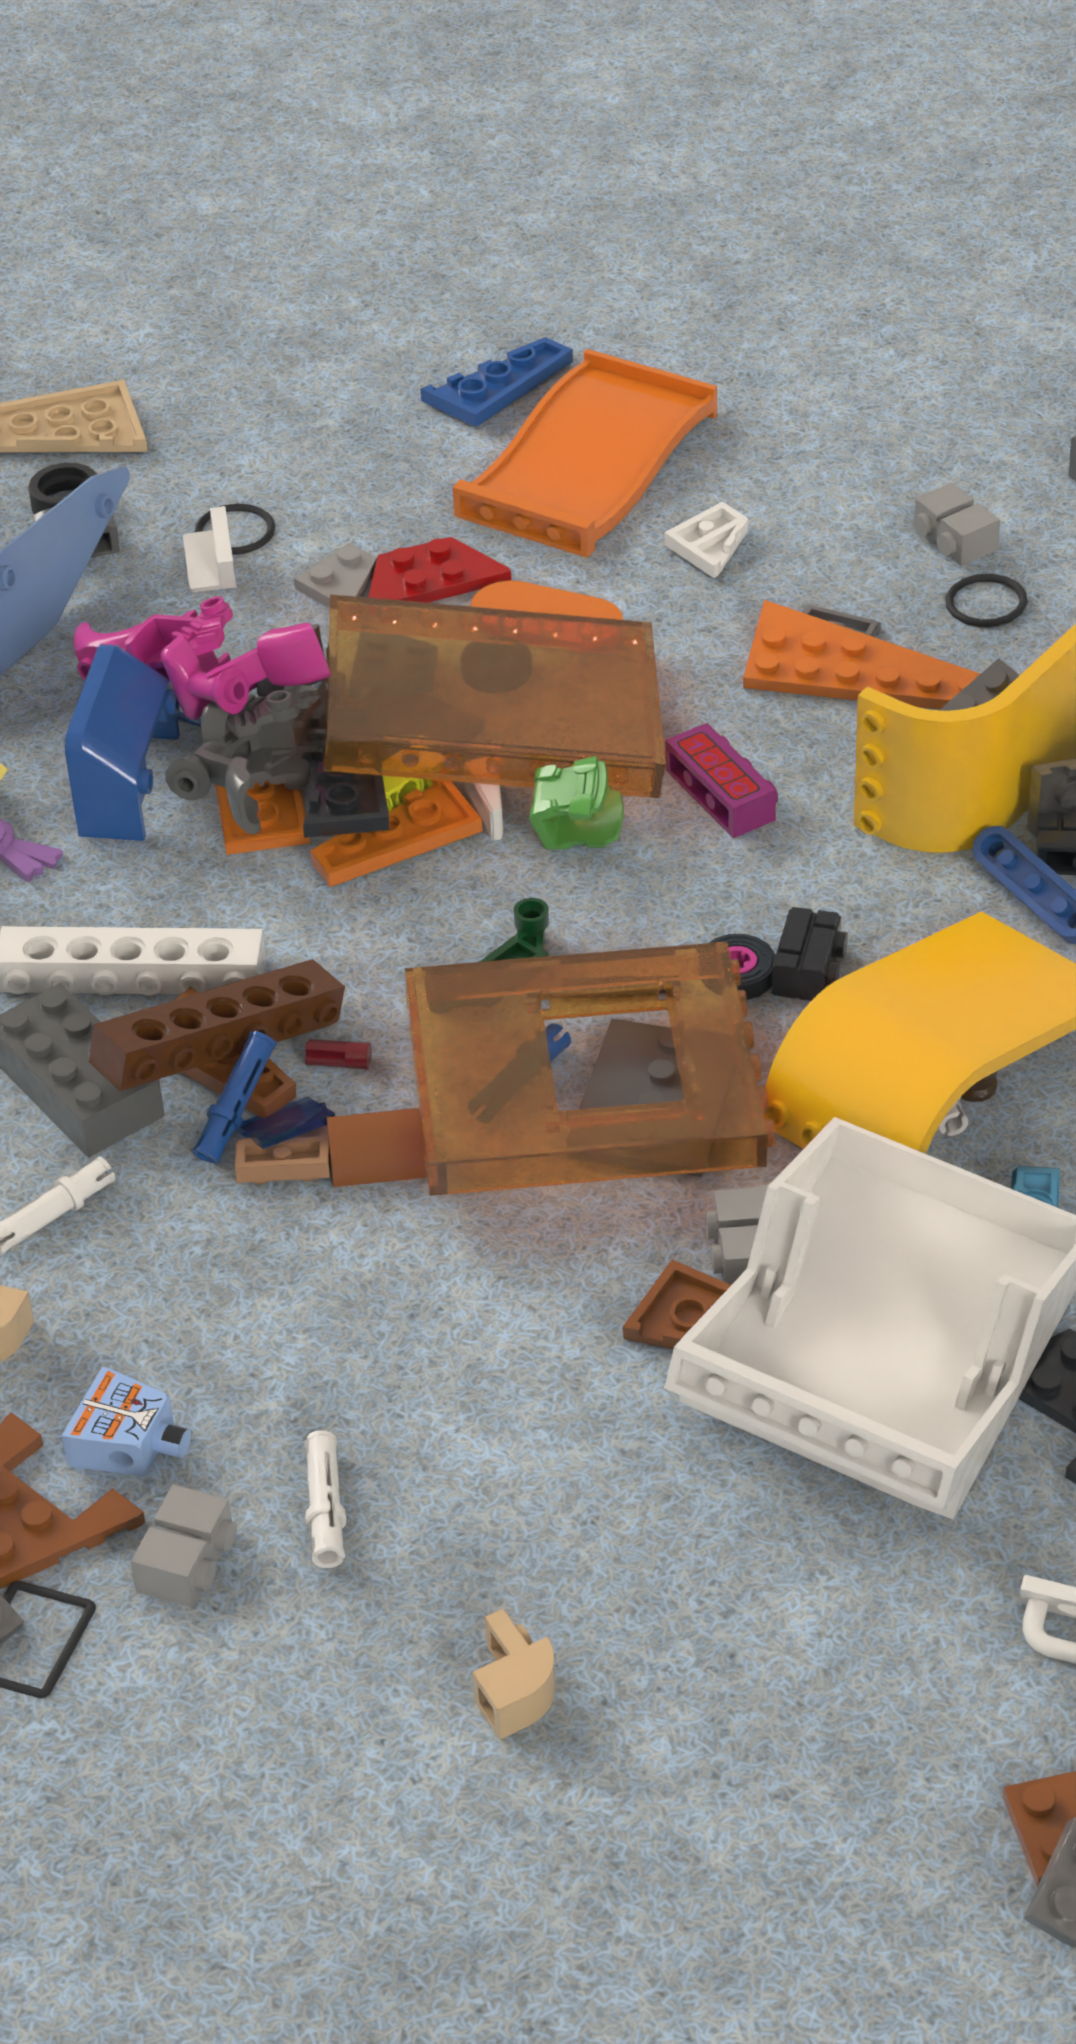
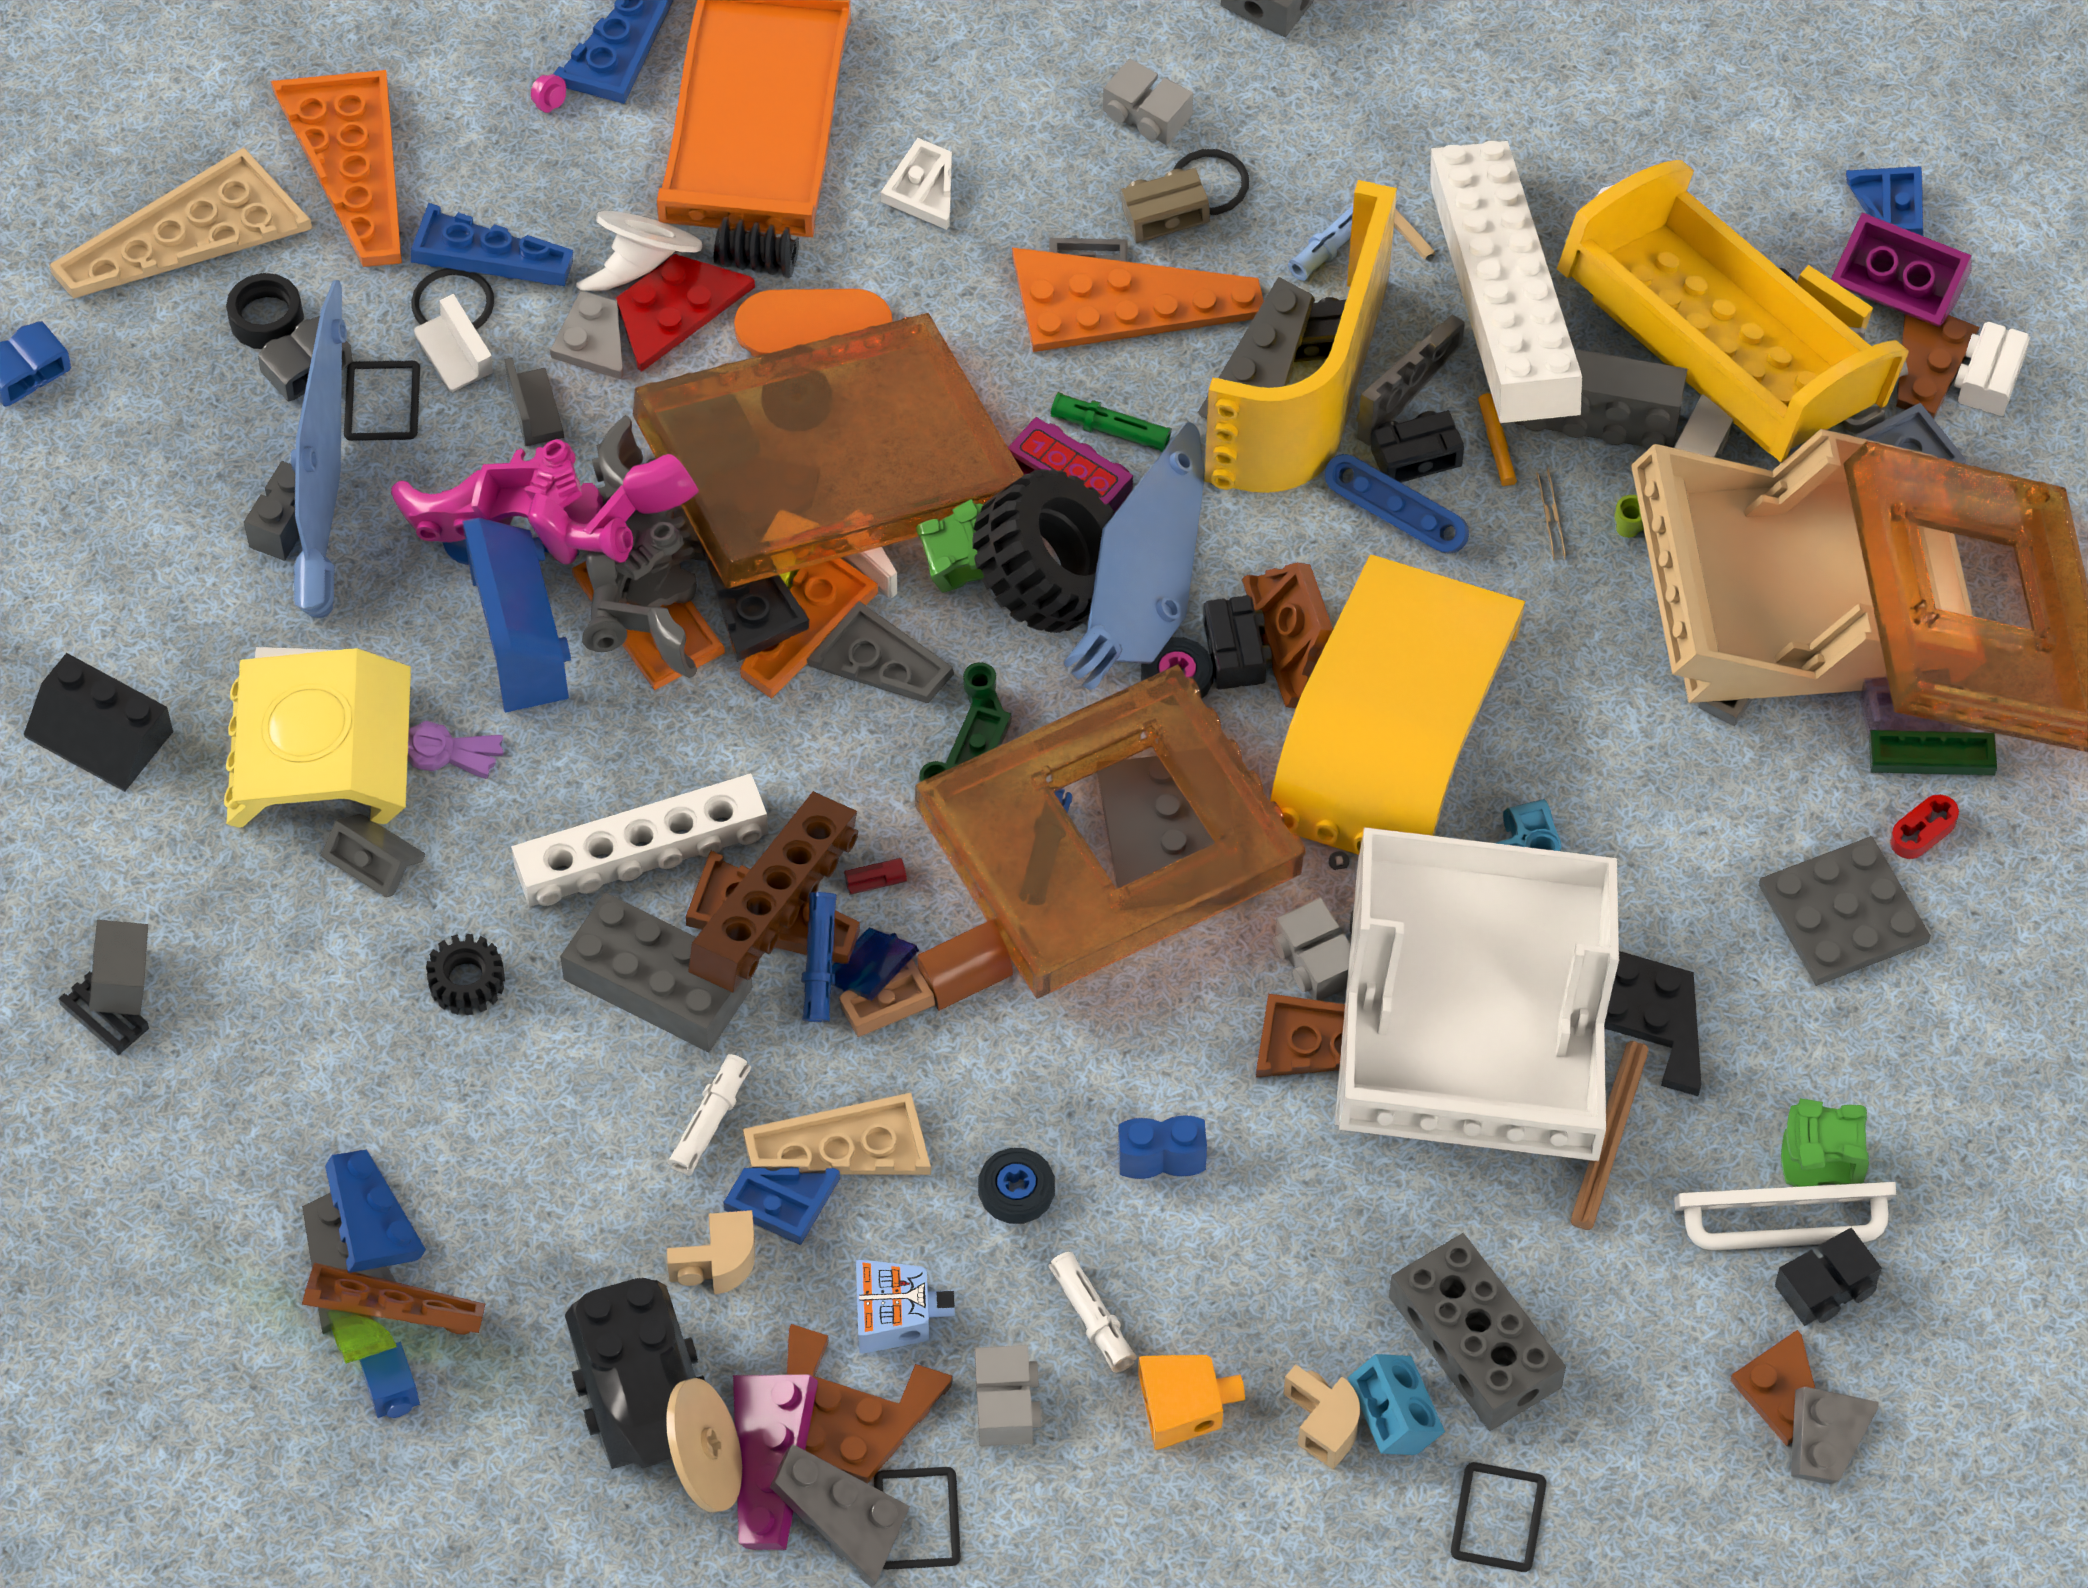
camera: 25 degrees left, 15 degrees up
none -> orange wing [271,70,402,267]
none -> black piece [344,360,420,441]
none -> blue wing [411,202,573,286]
none -> dark grey panel [504,357,564,447]
none -> dark pink plate [531,74,566,113]
none -> white piece [576,211,702,291]
none -> black piece [713,216,799,278]
none -> blue wing [723,1168,840,1245]
none -> tan wing [743,1093,931,1175]
none -> dark grey wing [806,601,954,703]
none -> black tyre [972,469,1115,633]
none -> black bush [978,1148,1055,1224]
none -> green pin [1050,392,1172,452]
none -> medium blue wing [1064,422,1204,690]
none -> blue brick [1118,1115,1207,1179]
none -> dark tan brick [1120,168,1210,243]
none -> light orange torso [1138,1355,1245,1450]
none -> dark orange wing [1242,562,1333,708]
none -> dark azure brick [1347,1354,1445,1455]
none -> dark grey brick [1389,1232,1566,1431]
none -> black piece [1451,1462,1546,1572]
none -> medium nougat axle [1571,1041,1648,1230]

